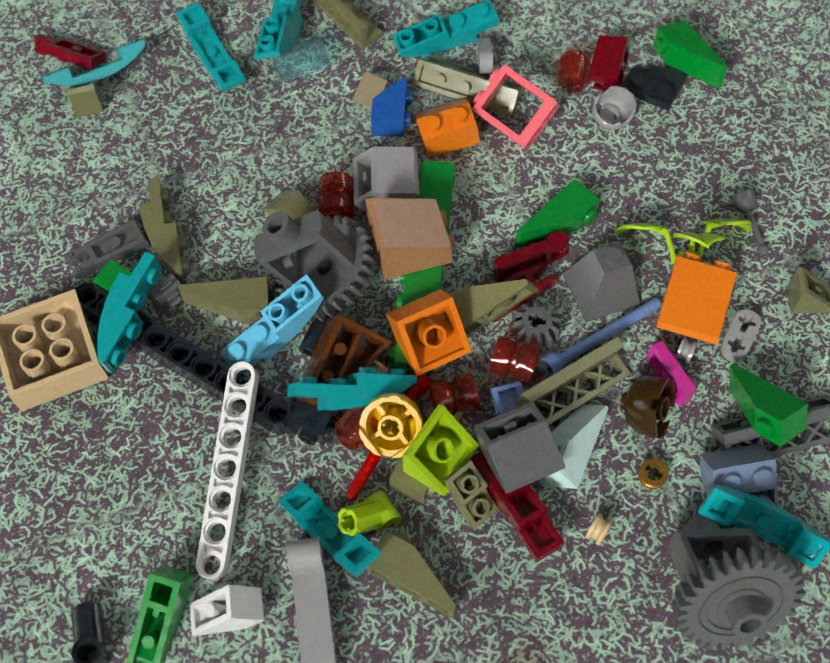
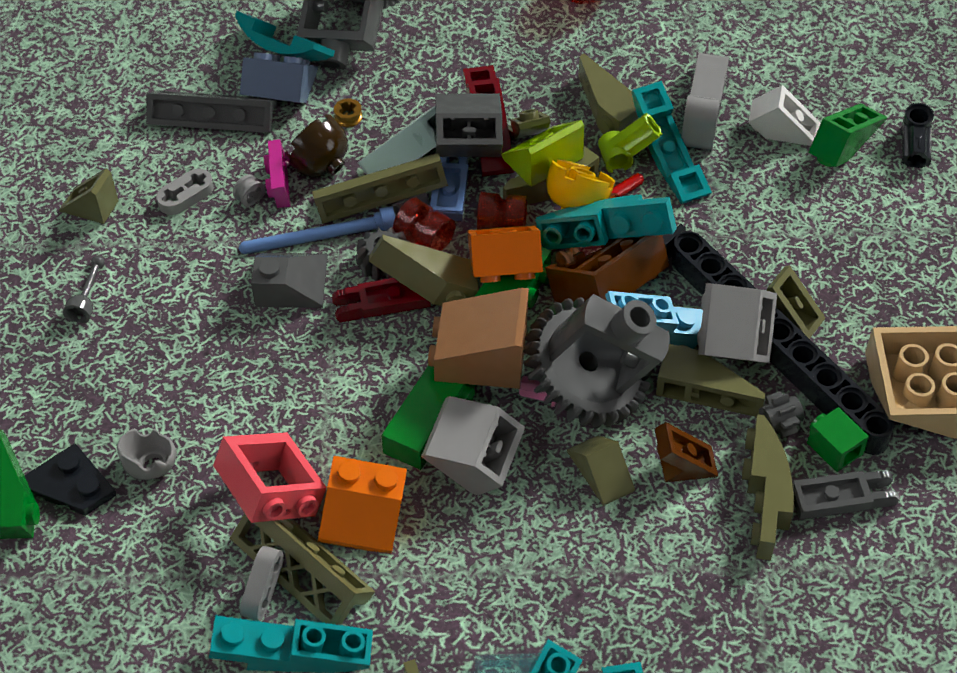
camera: 160 degrees left, 10 degrees down
teal slope [97,252,163,374] -> none
white beam [196,361,259,580] -> none
clear red wheel [317,172,354,219] -> none
dark tan slope [353,71,389,109] -> none
blue slope [371,78,412,137] -> none
dark red hinge [494,231,569,283] -> none
green slope [515,179,600,248] -> none
clear red head [556,50,591,92] -> none
tan bush [585,513,614,546] -> none
dark red hinge [588,35,629,91] -> none
lime plant [614,218,752,264] -> none
orange slope [656,251,737,345] -> none
green slope [729,363,808,446] -> none
none -> reddish brown slope [654,422,718,482]
none -> light grey slope [697,283,777,363]
none -> olive slope [767,265,826,339]

